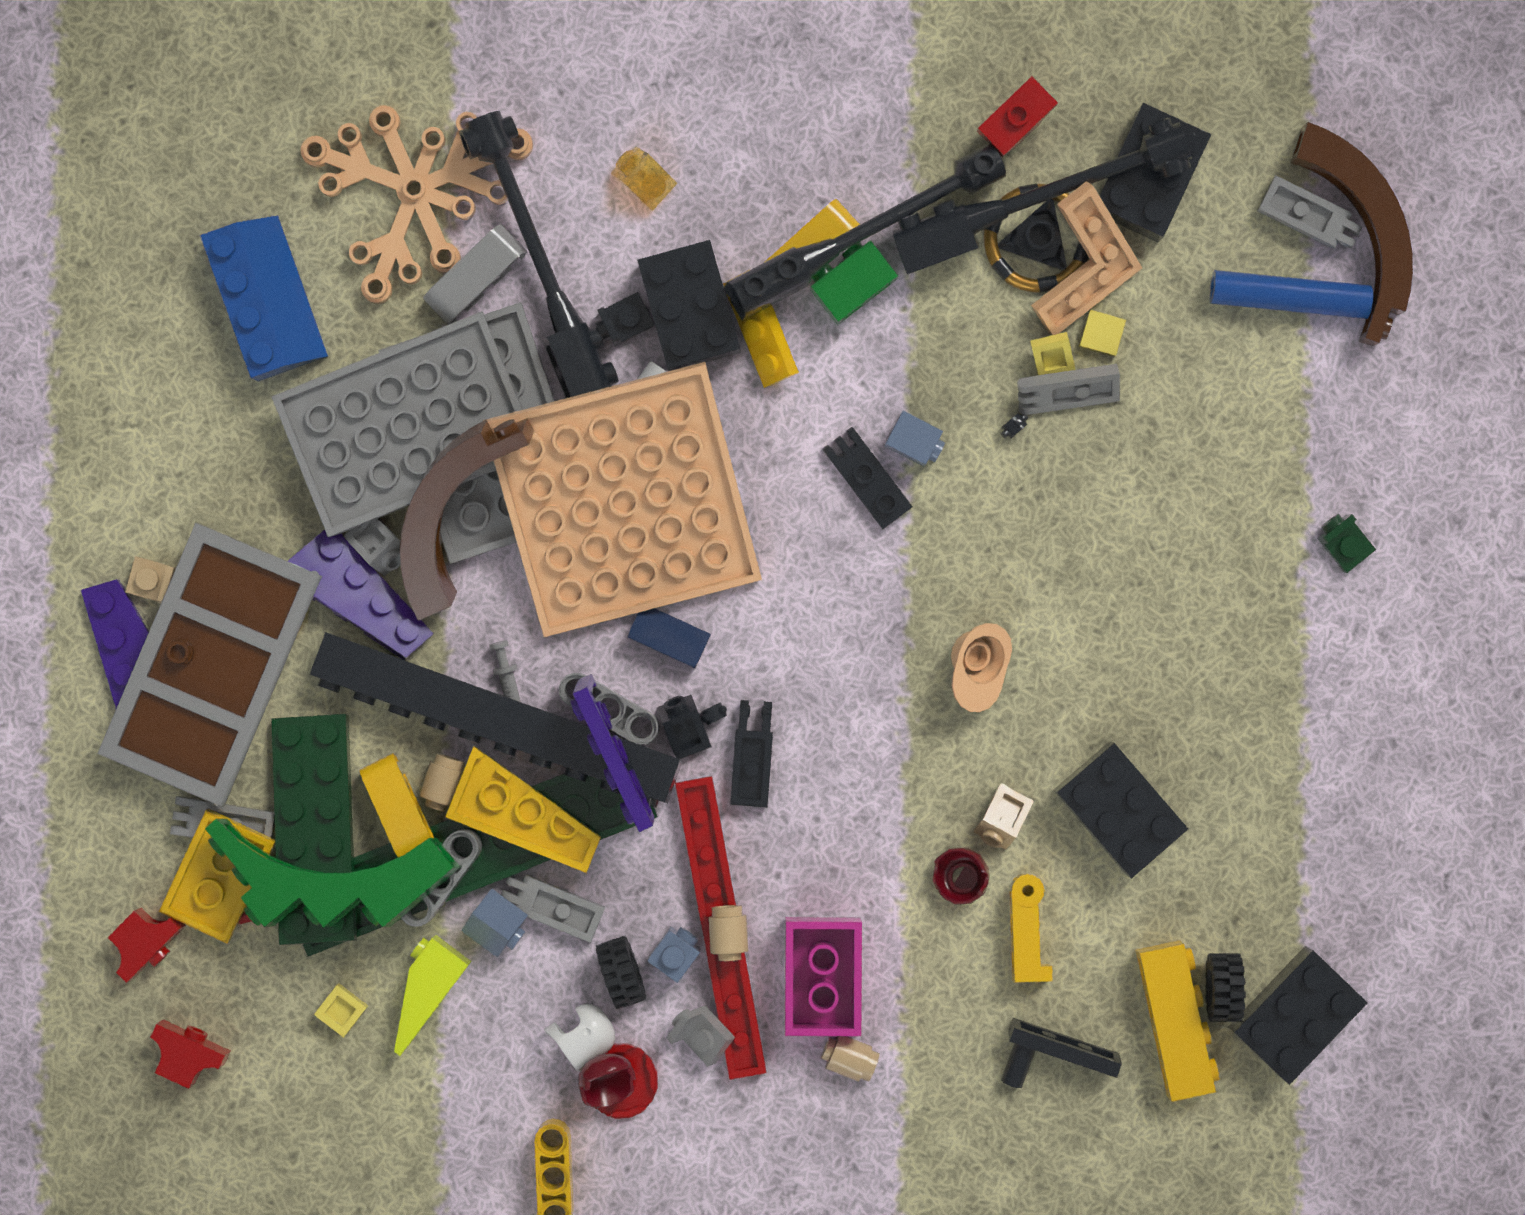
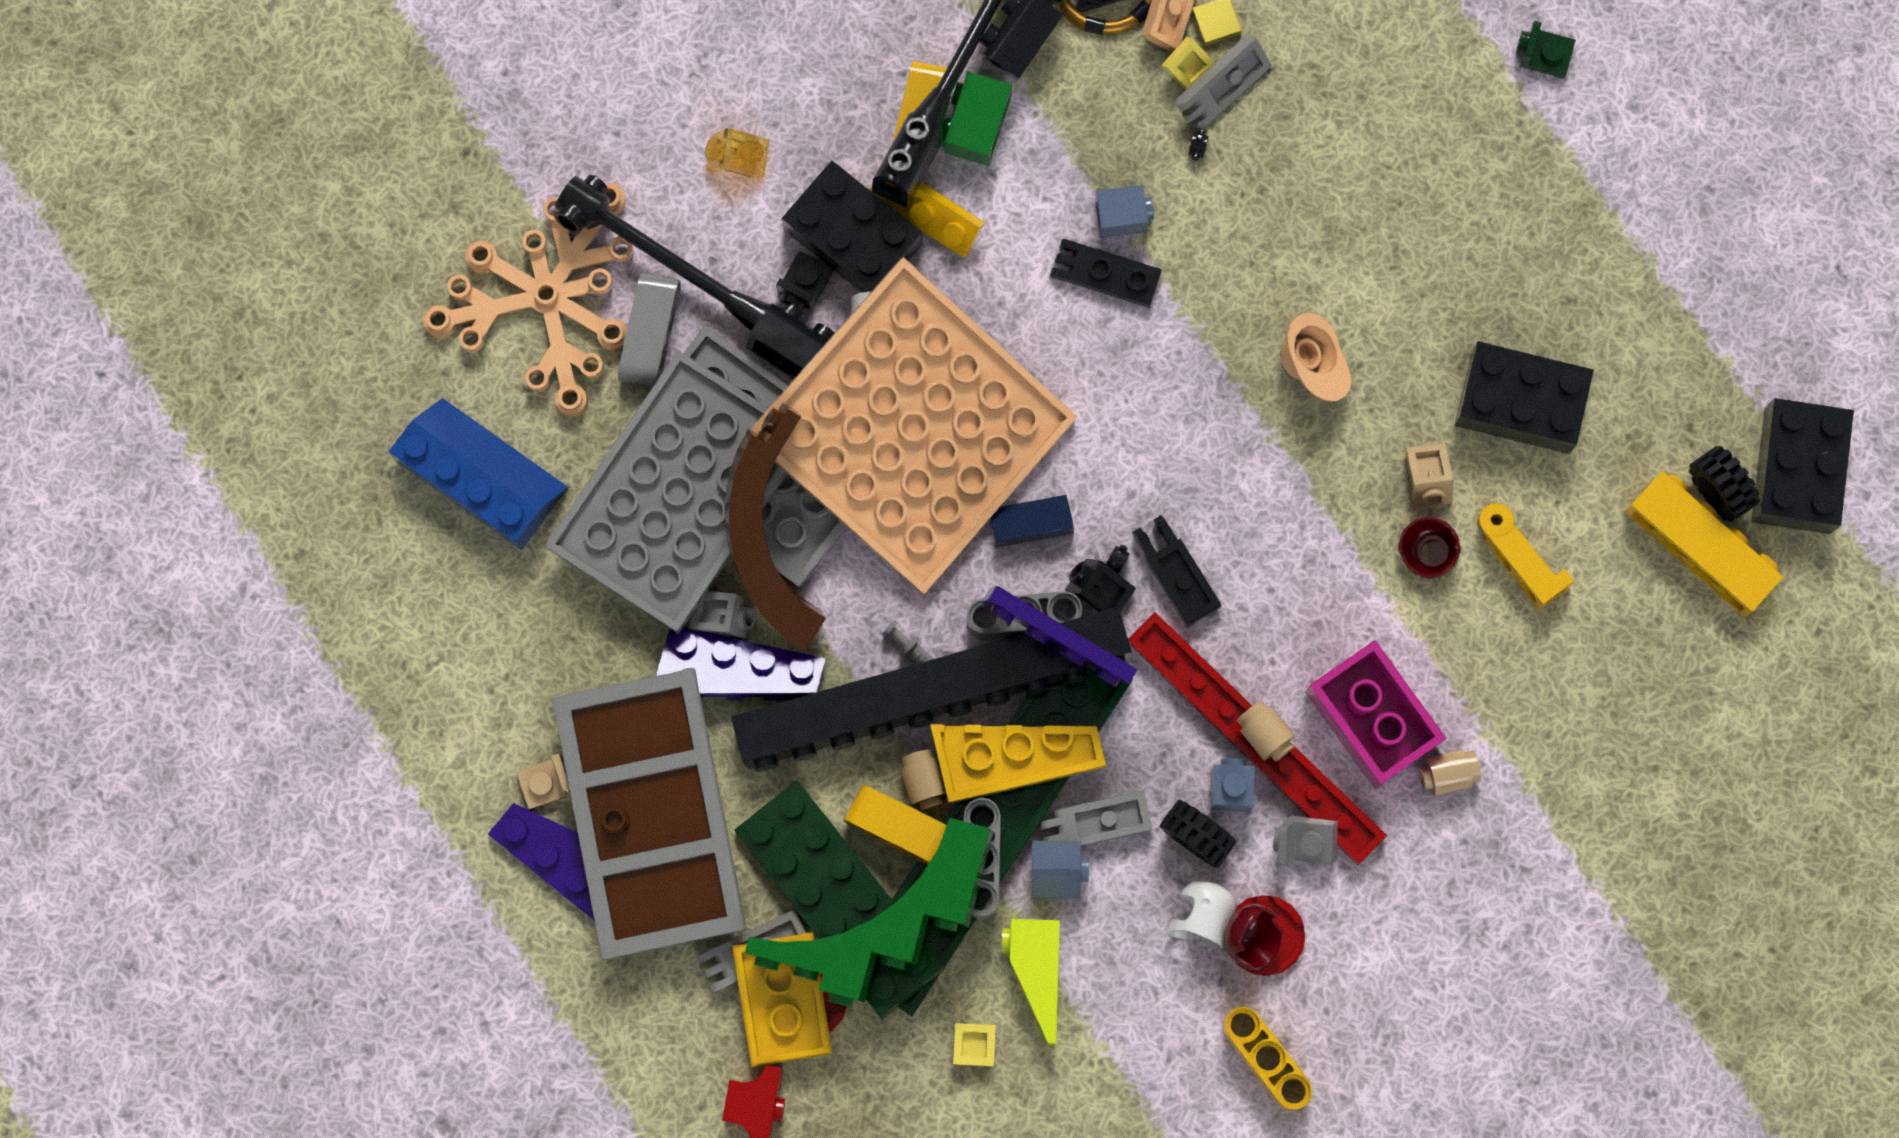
camera: 25 degrees left, 10 degrees down
black piece [1001,1018,1122,1088] -> none

